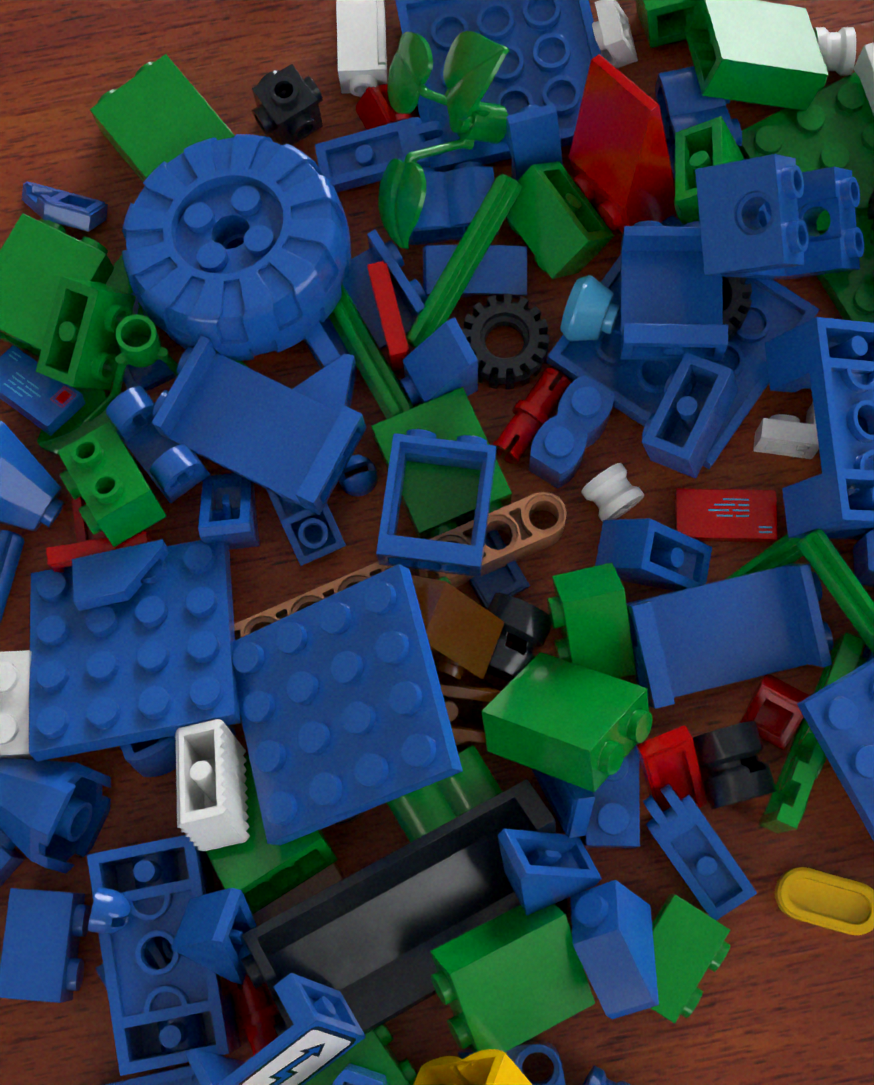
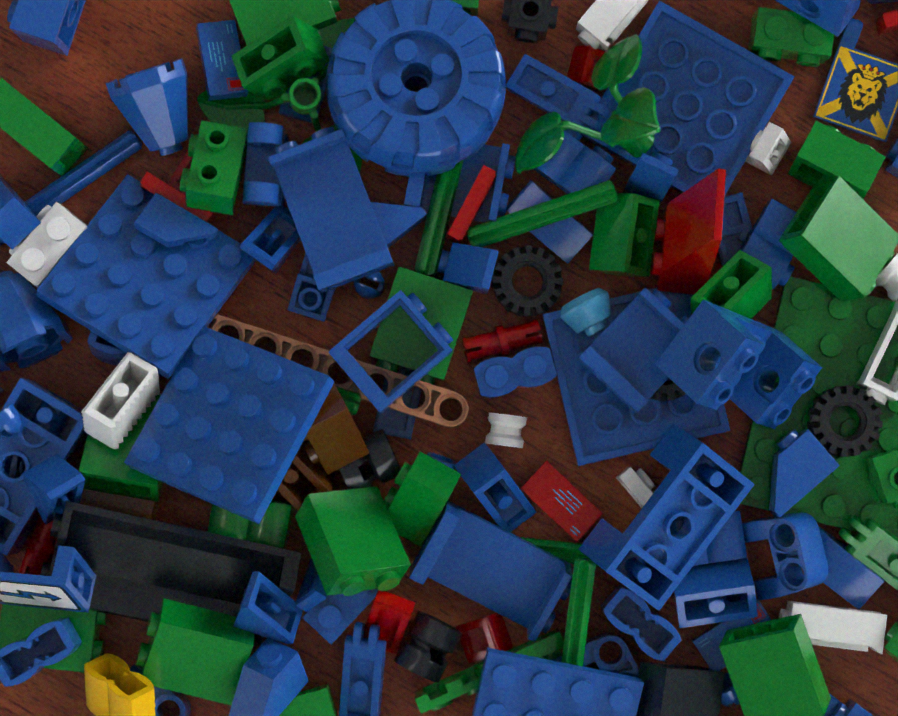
camera: 35 degrees right, 10 degrees up
blue brick [642,352,739,479] -> none

